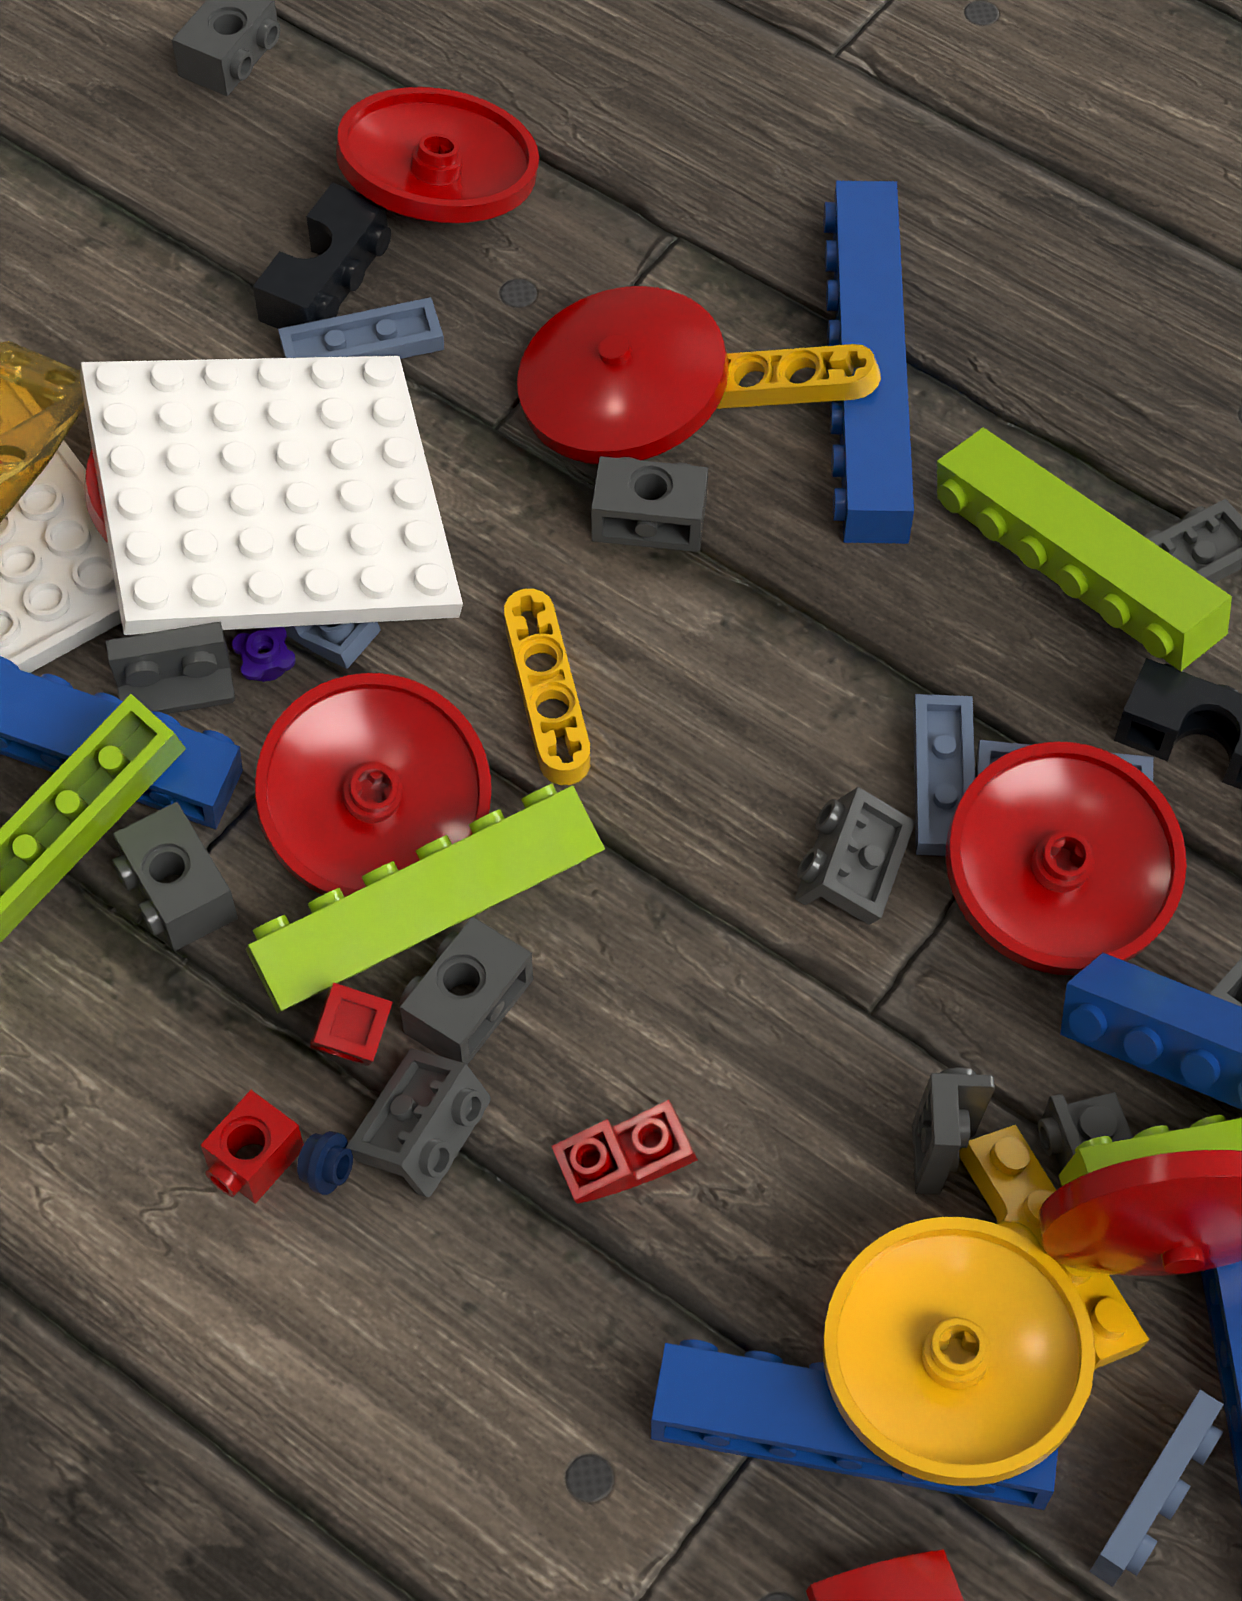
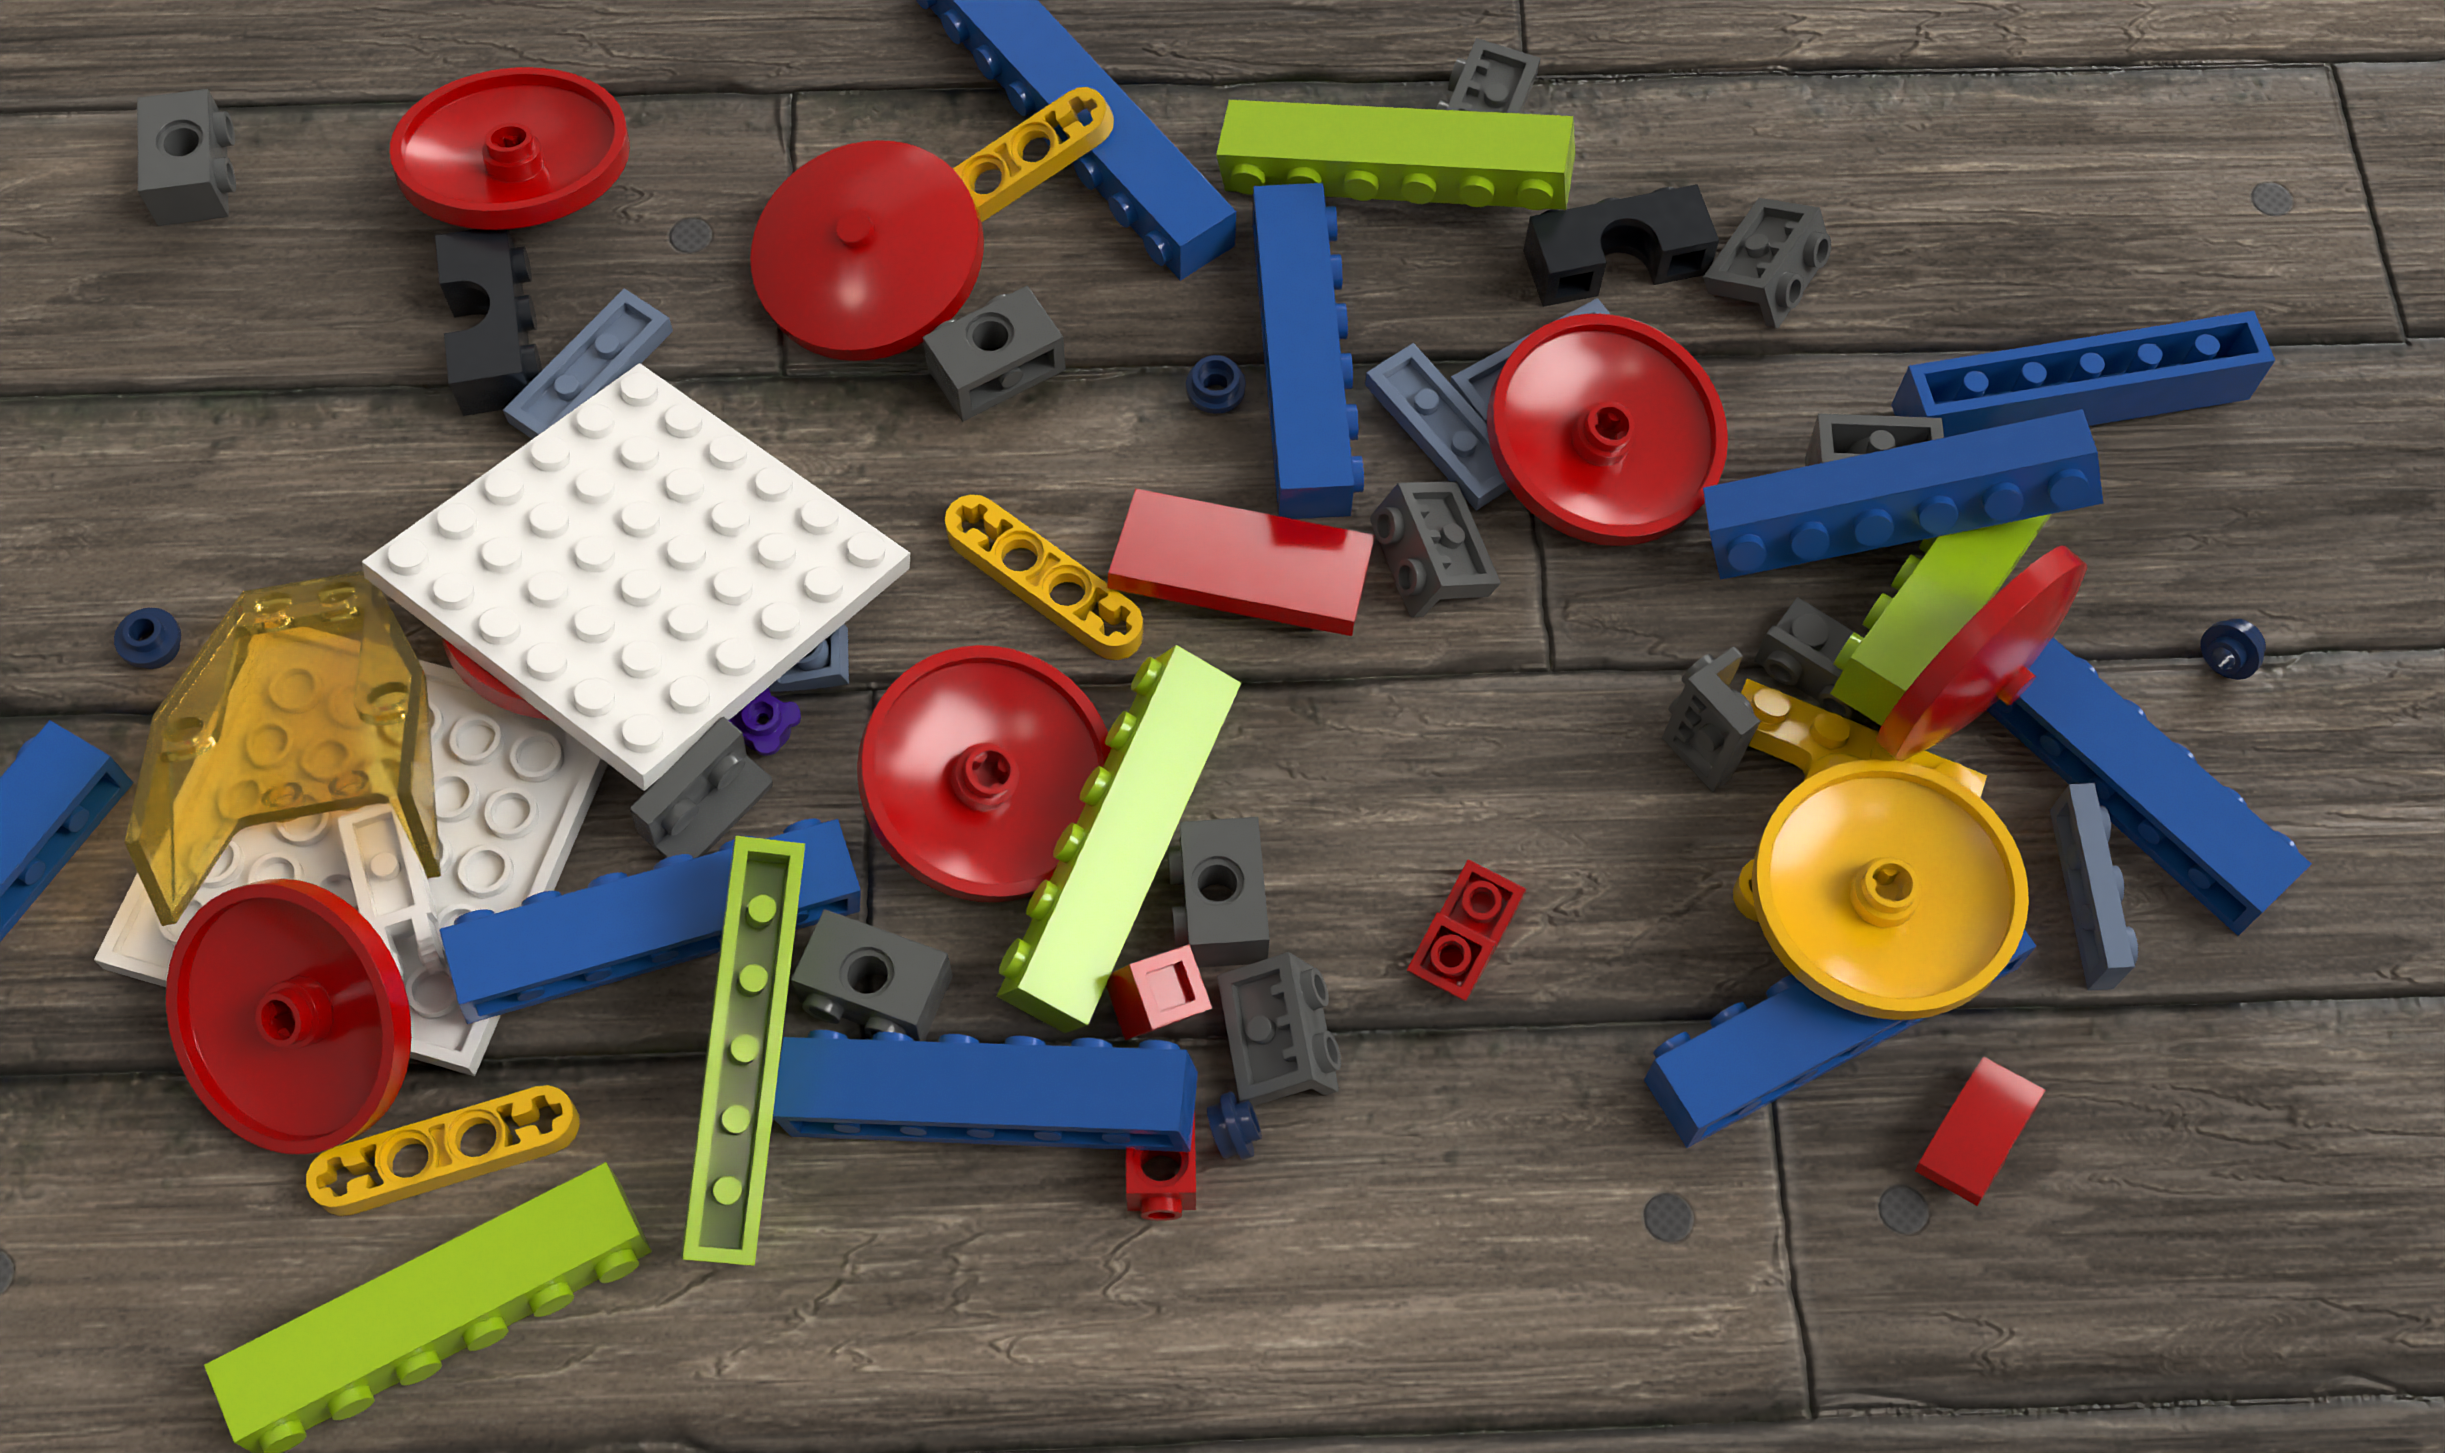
camera: 40 degrees left, 5 degrees up
none -> blue brick [773,1030,1198,1152]
none -> tile [1107,489,1375,636]
none -> dark blue plate [1186,355,1246,414]
none -> blue brick [1252,183,1364,519]

